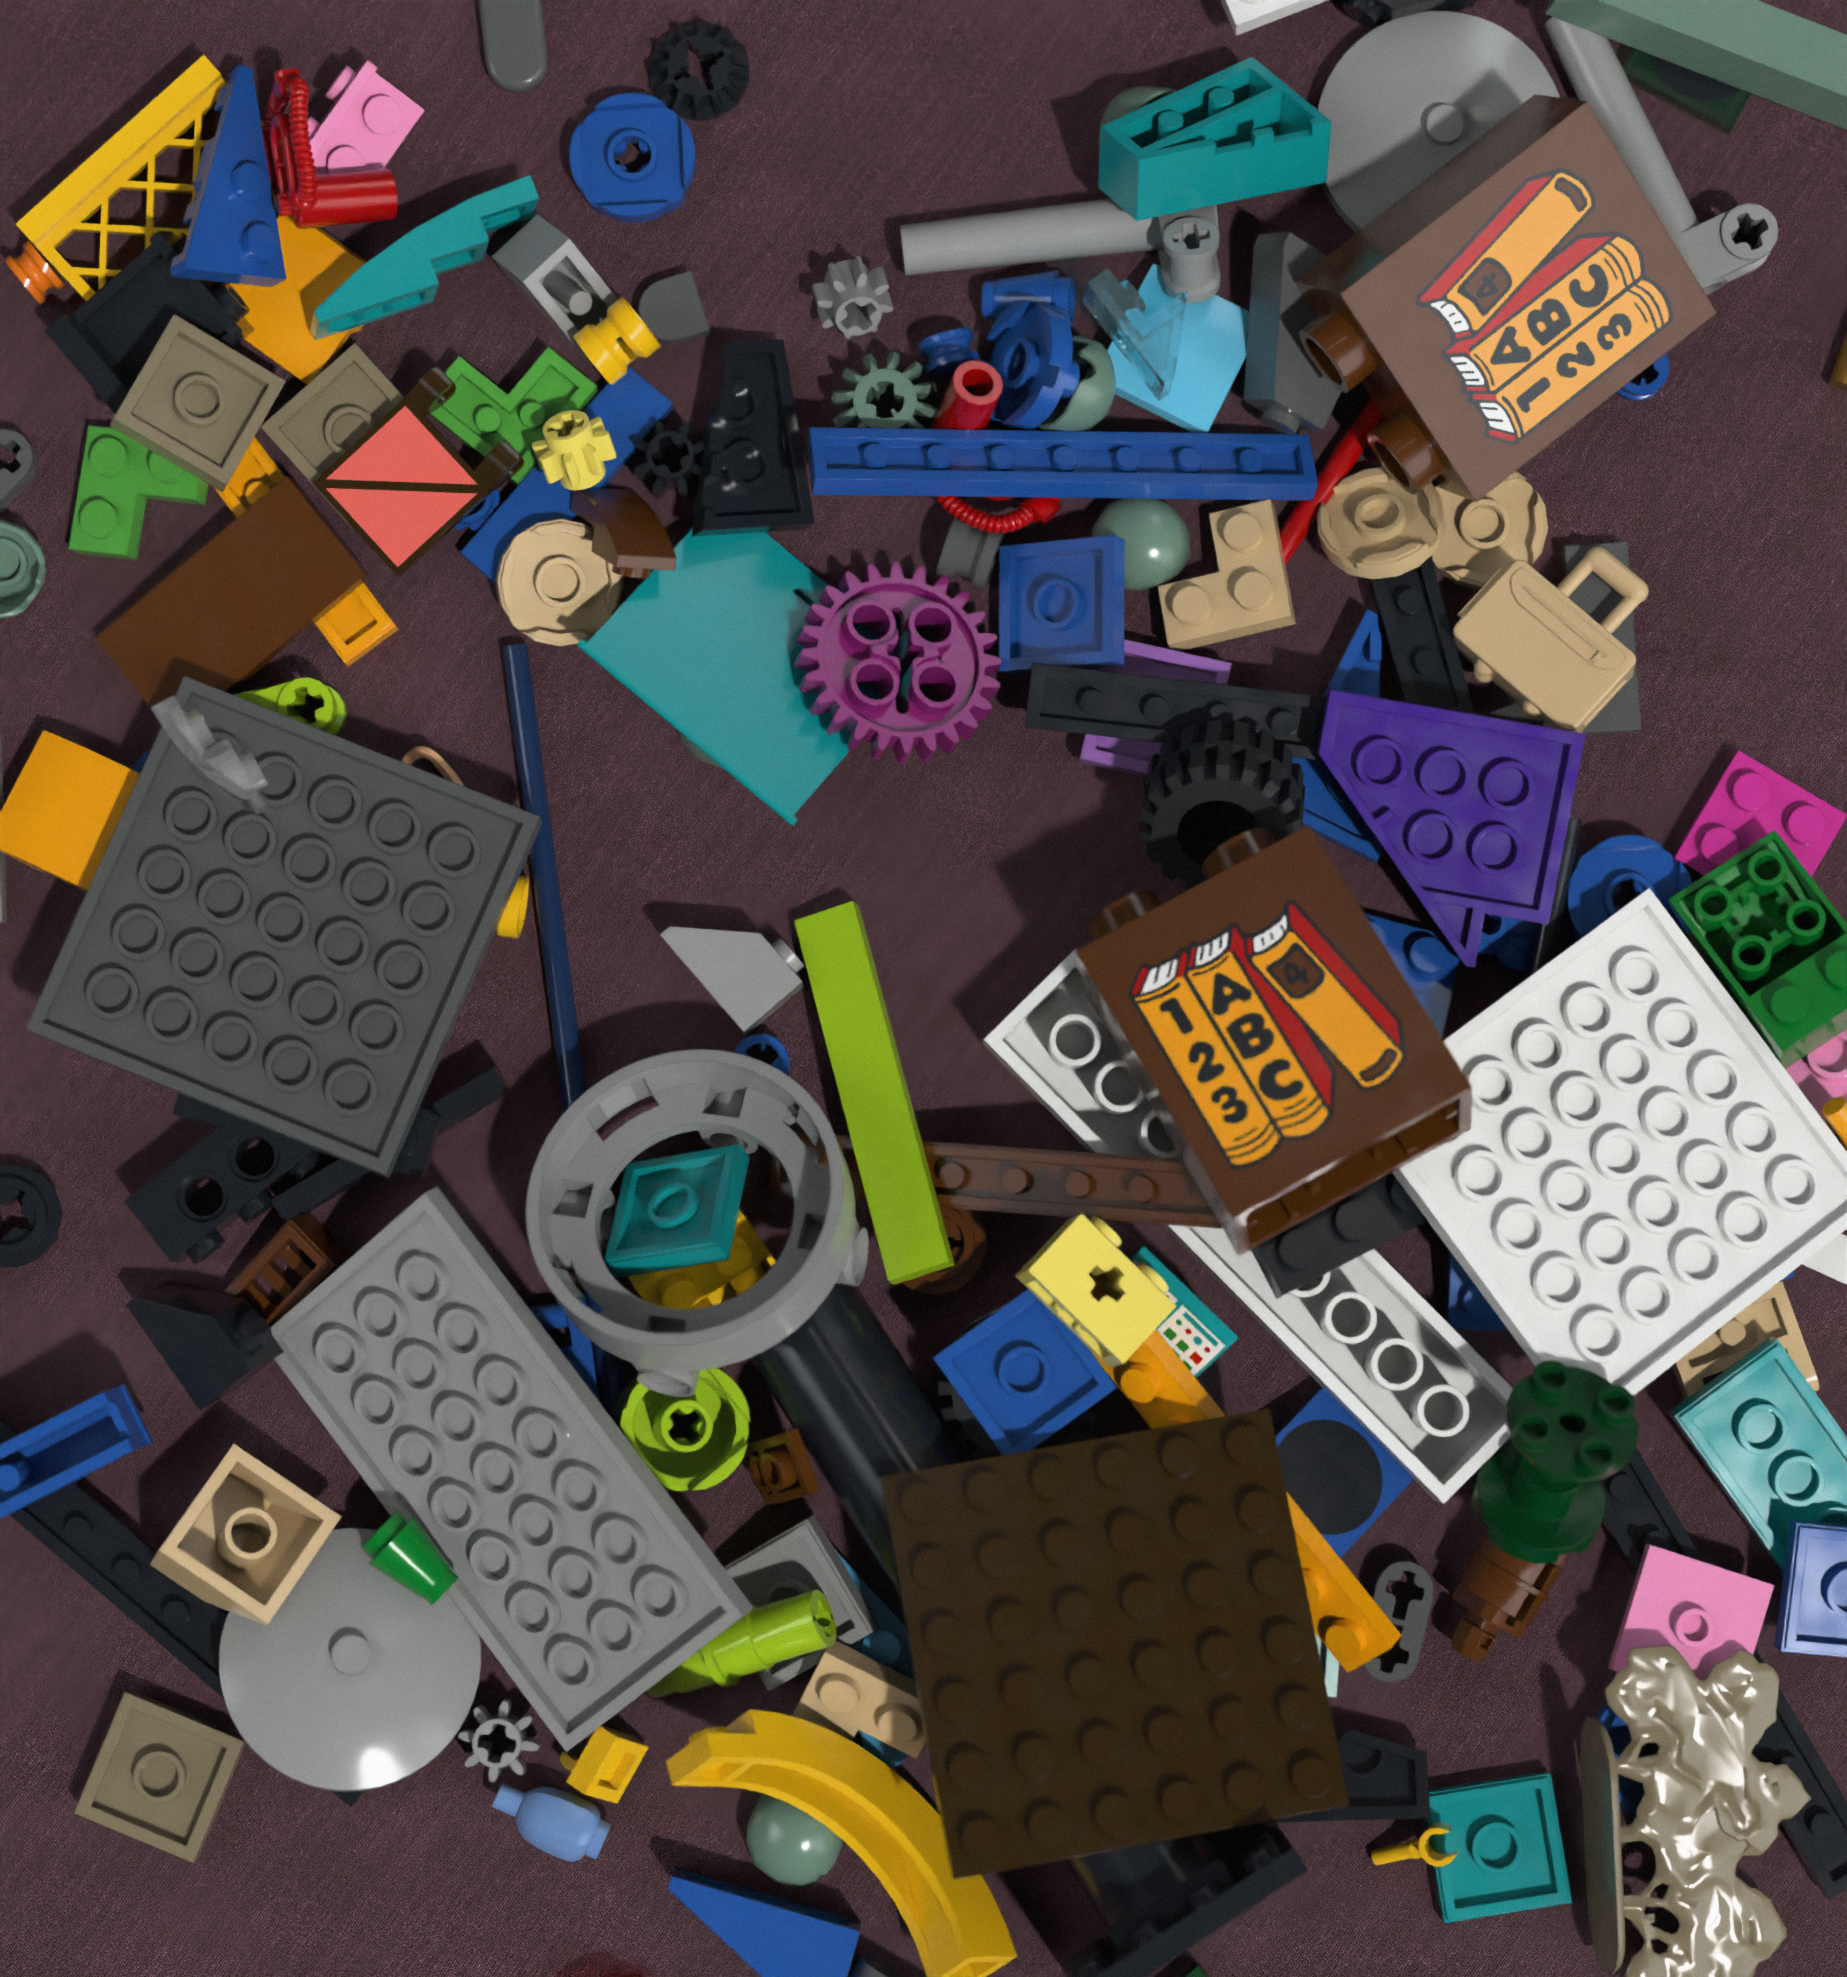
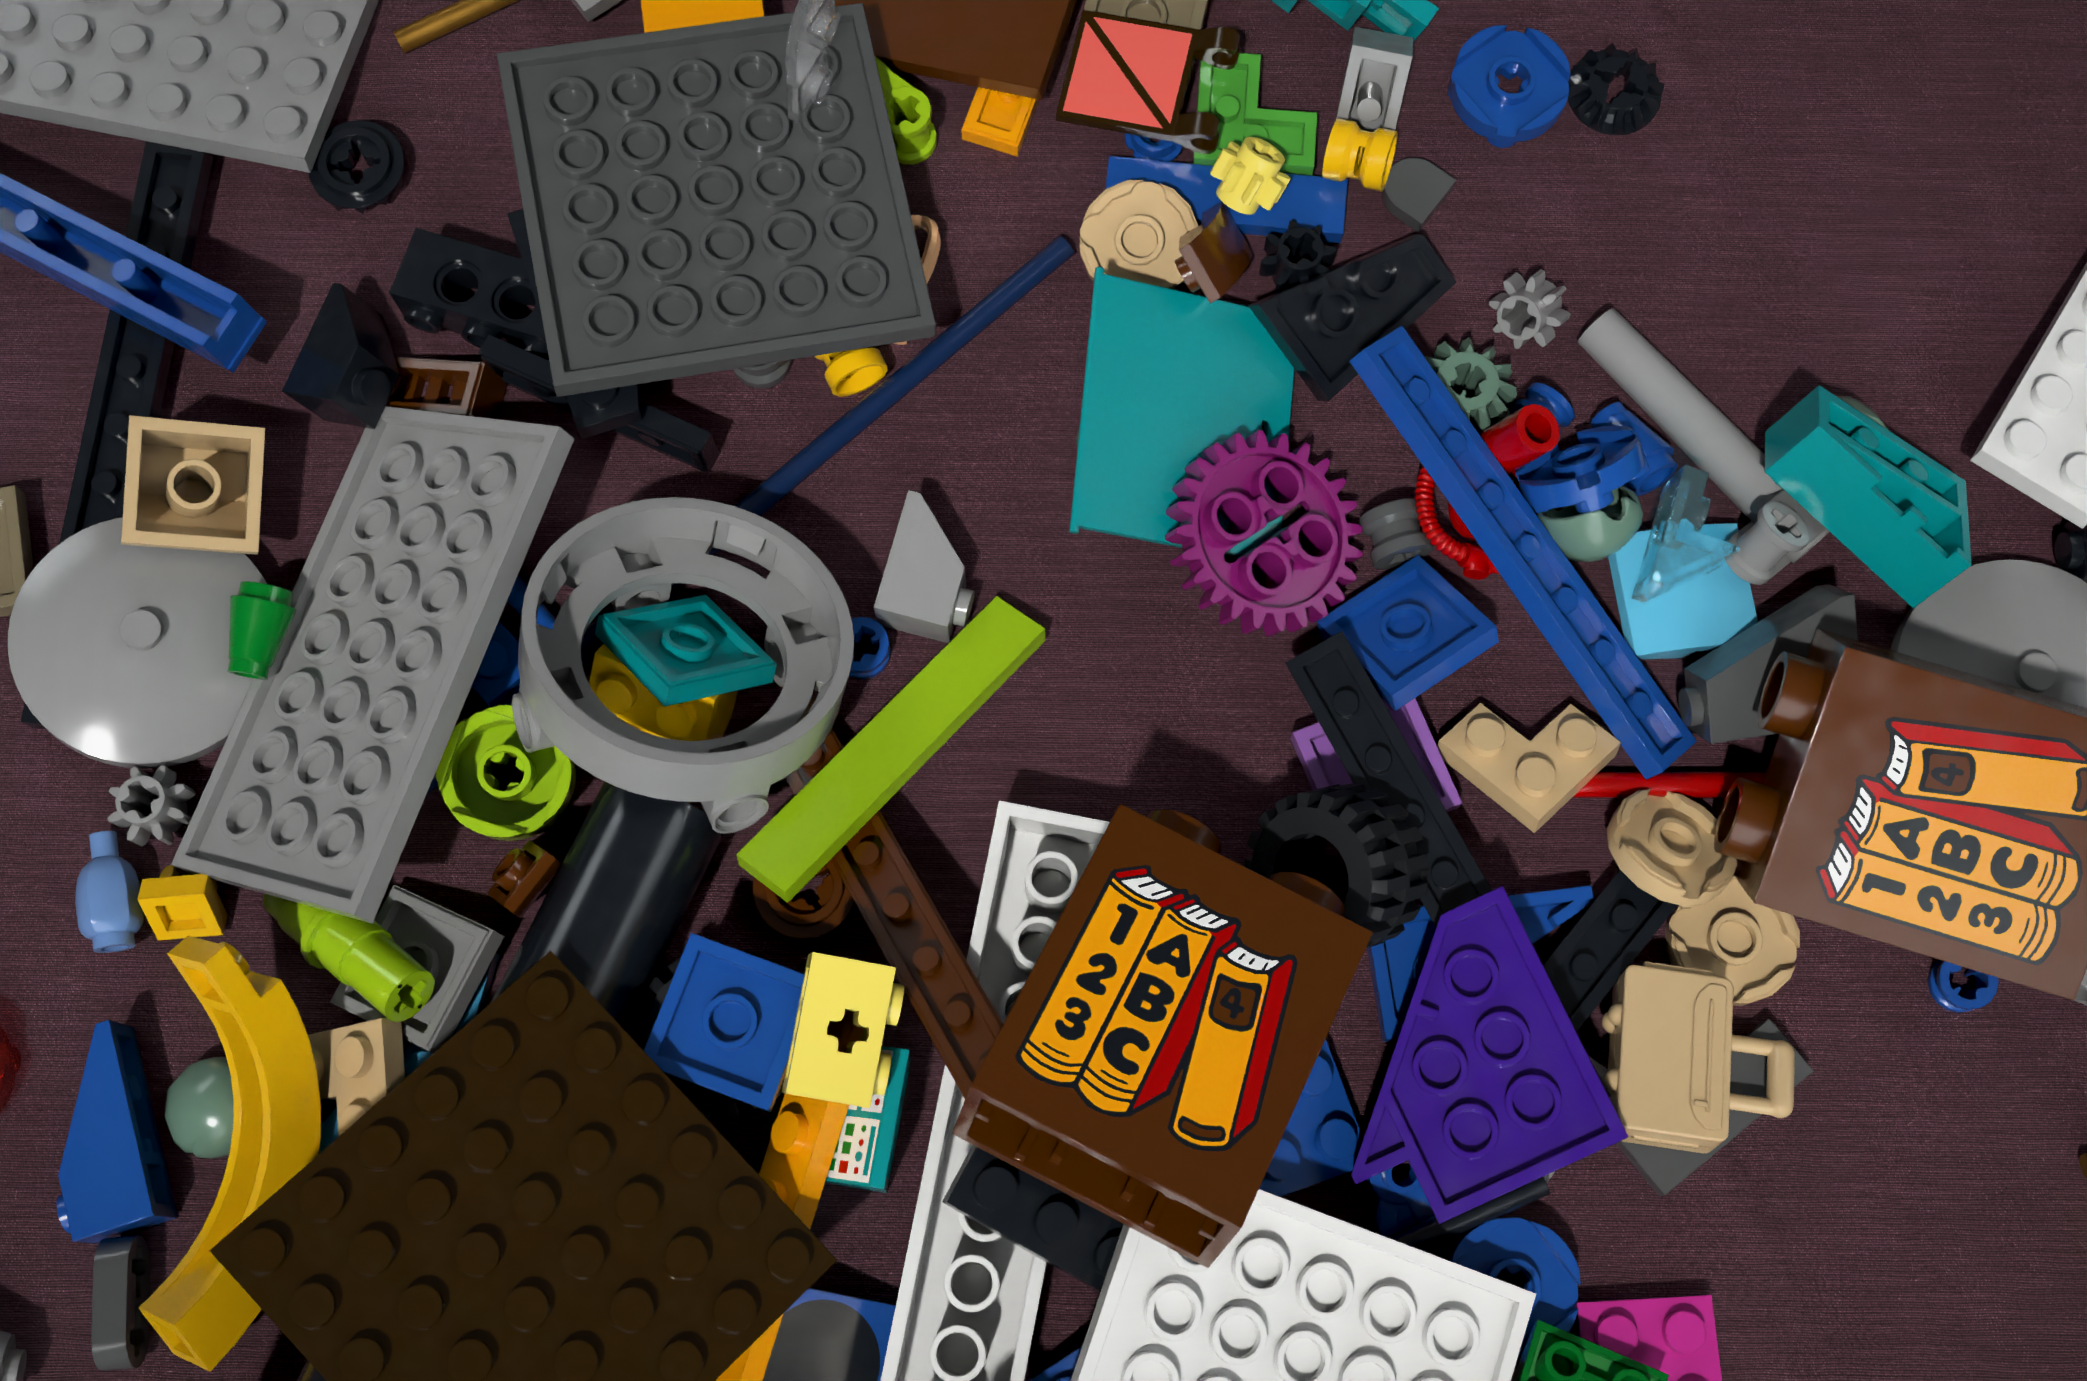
camera: 55 degrees right, 10 degrees down
sand green hair [1091,498,1191,591] -> none

